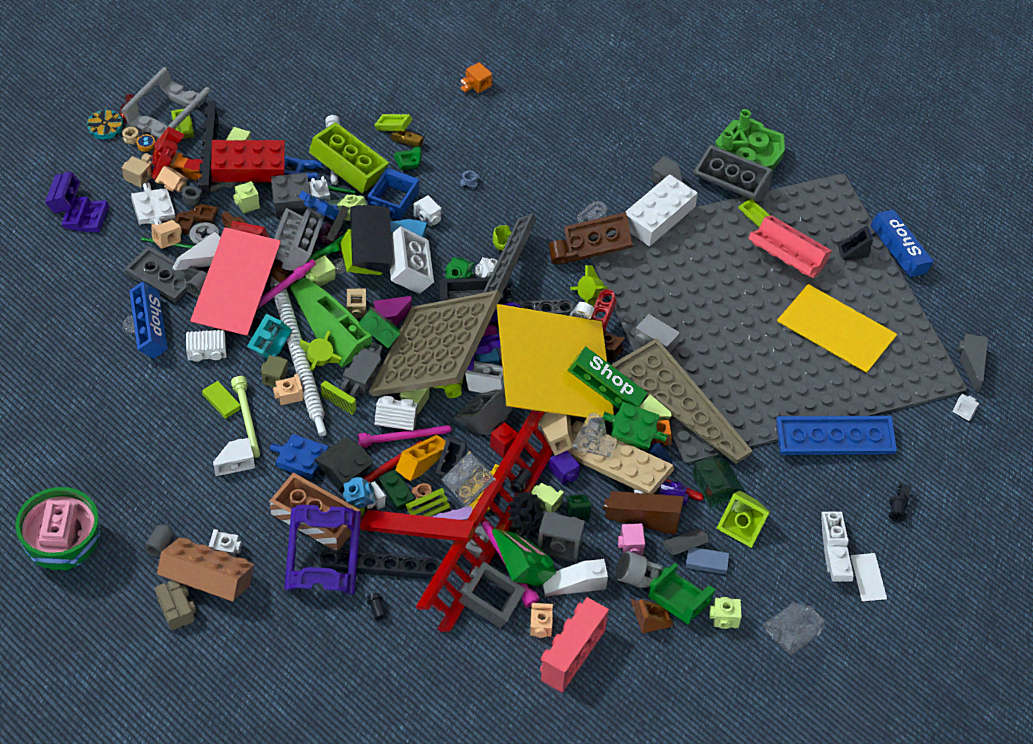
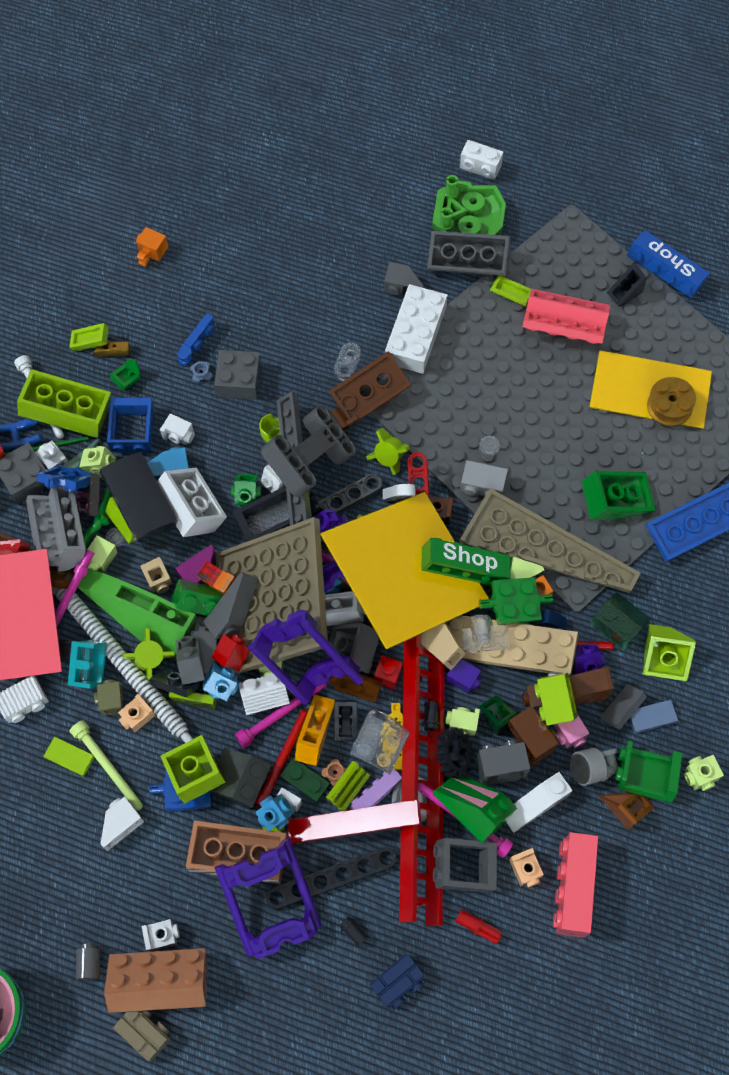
camera: 20 degrees left, 15 degrees up
none -> black plate [150,669,200,697]
none -> lime brick [160,735,226,804]
none -> dark grey slope [176,636,205,685]
none -> blue hinge [177,313,215,366]
none -> leg [196,561,236,595]
none -> dark azure brick [203,663,239,701]
none -> dark grey slope [204,572,258,640]
none -> red brick [212,634,250,671]
none -> dark grey brick [214,350,261,400]
none -> dark purple piece [248,609,364,705]
none -> dark grey beam [261,406,356,497]
none -> reddish brown hinge [330,674,382,703]
none -> dark blue brick [369,953,425,1009]
none -> red axle [455,909,502,944]
none -> white brick [460,140,503,180]
none -> clear plate [479,436,500,456]
none -> reddish brown brick [507,706,558,768]
none -> lime brick [535,672,578,725]
none -> green slope [581,471,656,520]
none -> pearl gold wheel [647,377,696,426]

